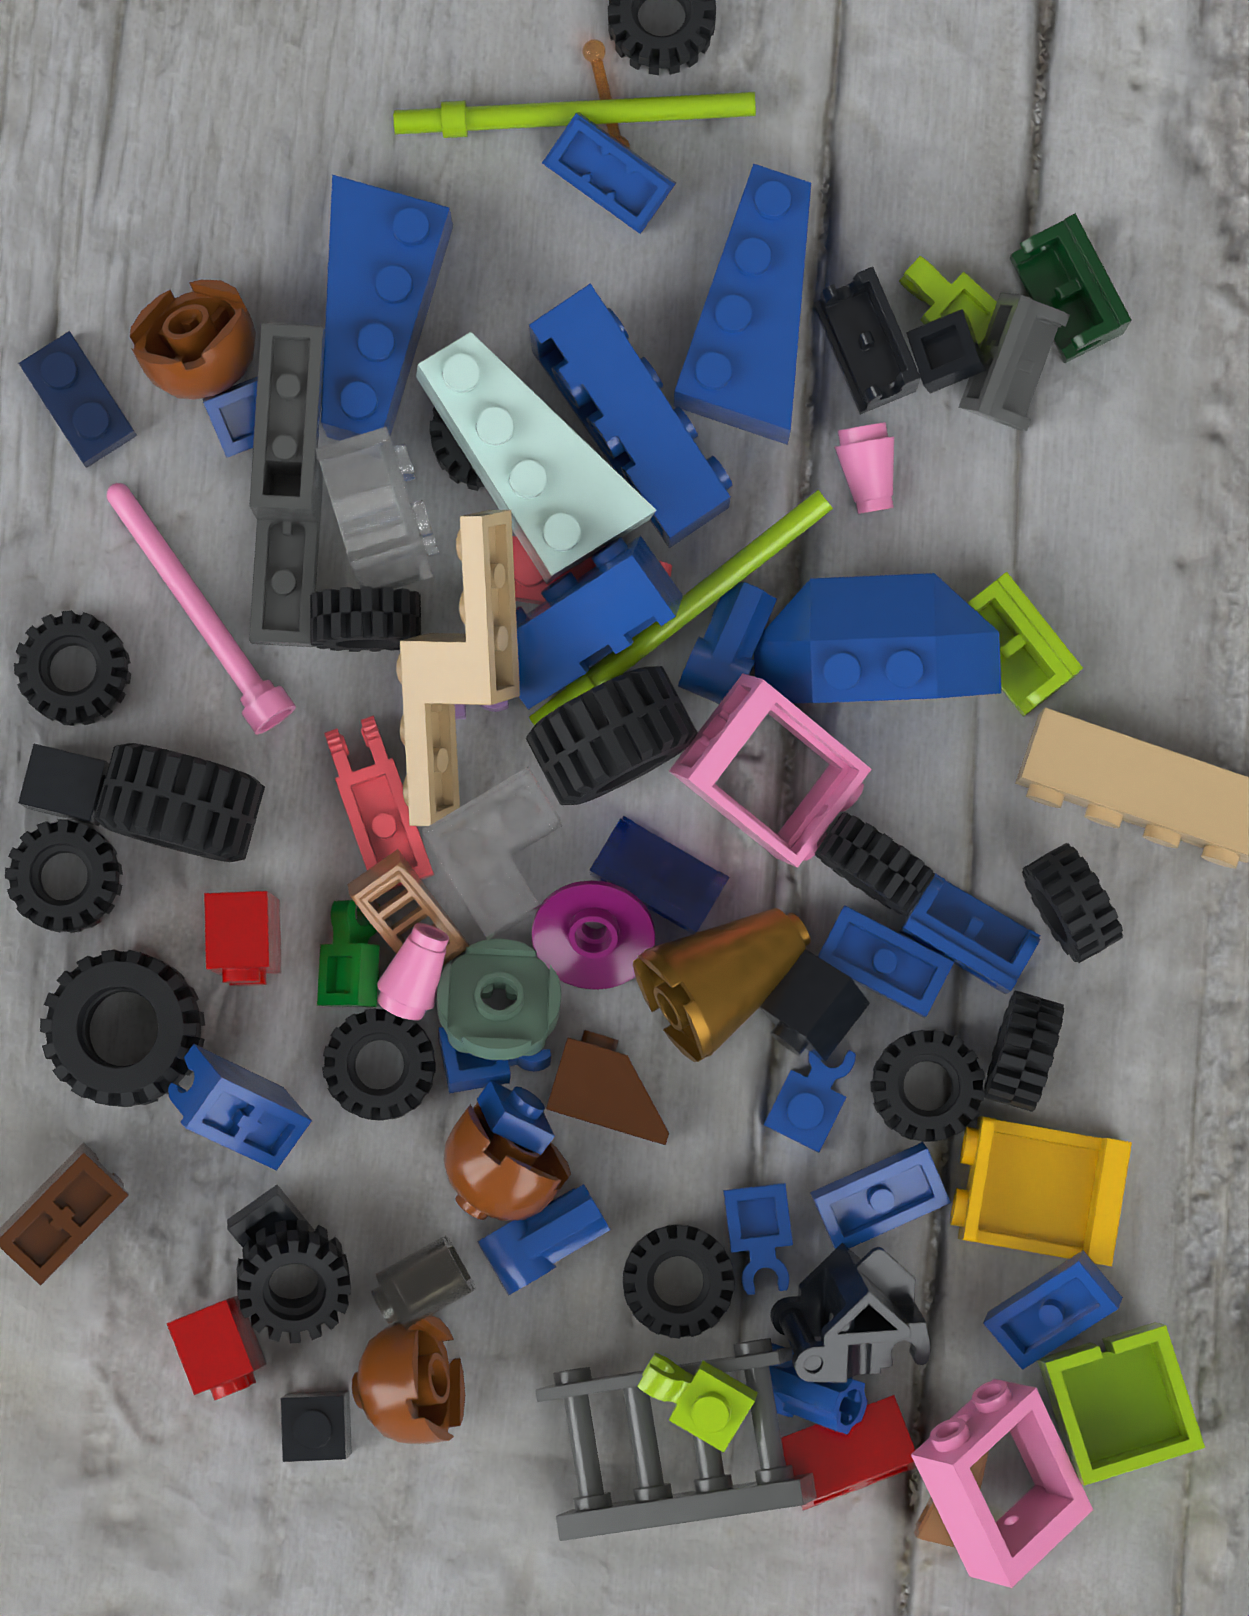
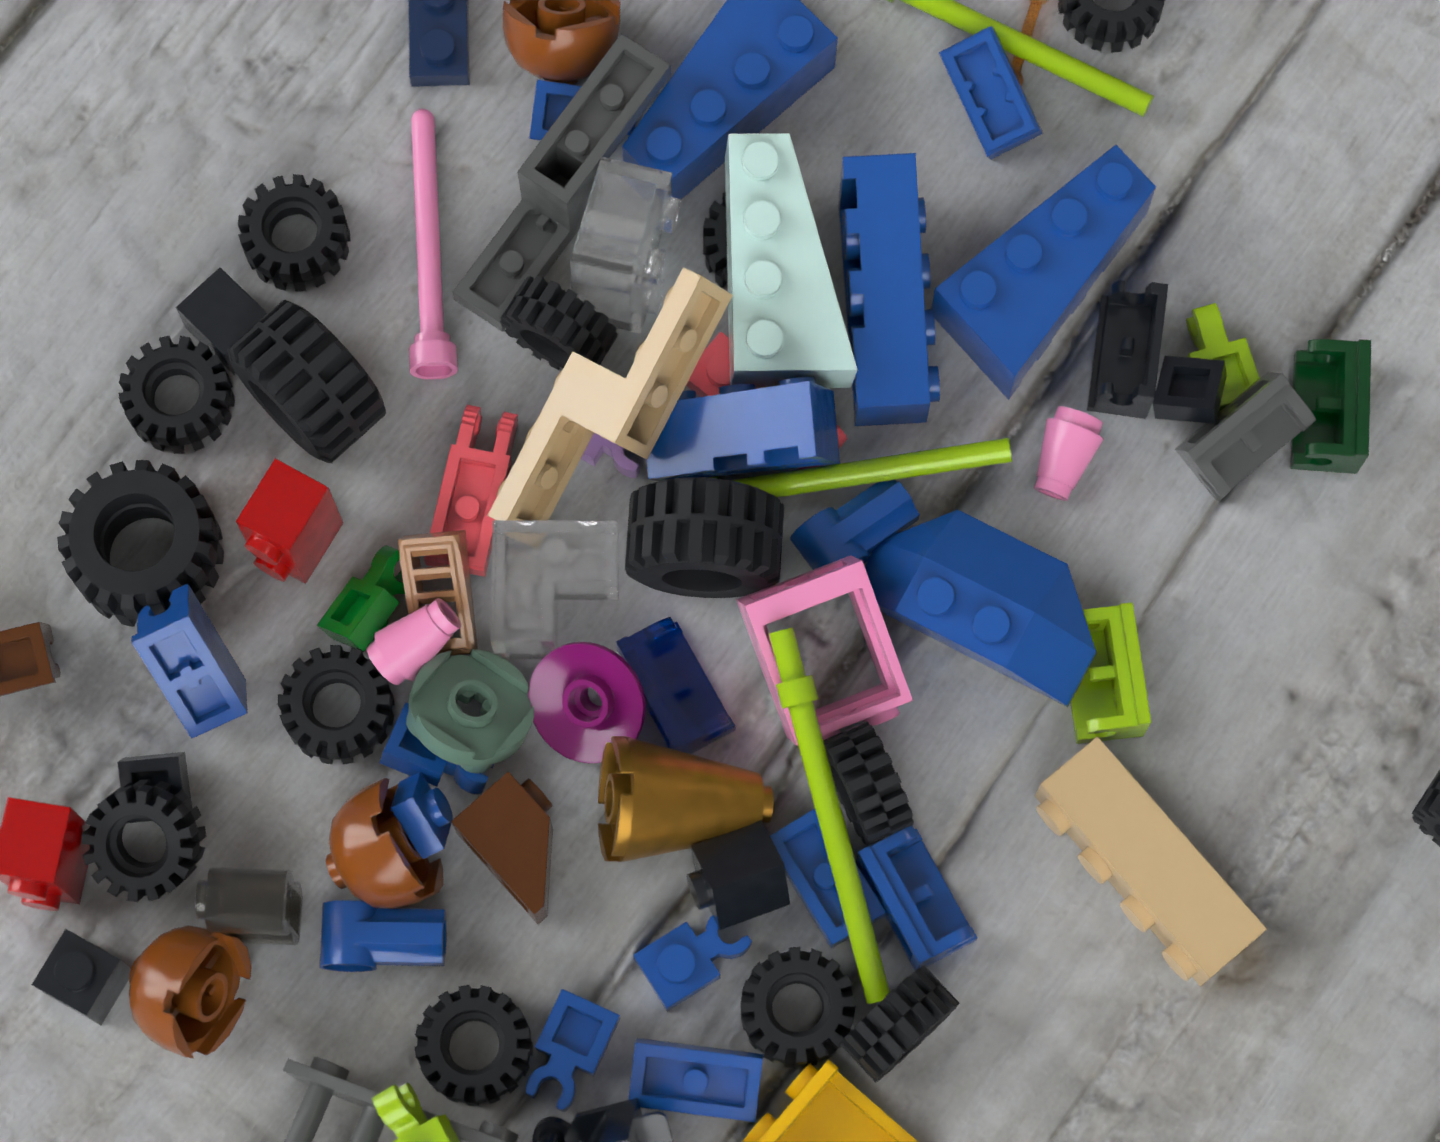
camera: 30 degrees right, 10 degrees down
black tyre [1022,843,1123,963] -> none
none -> lime bar [769,627,890,1004]

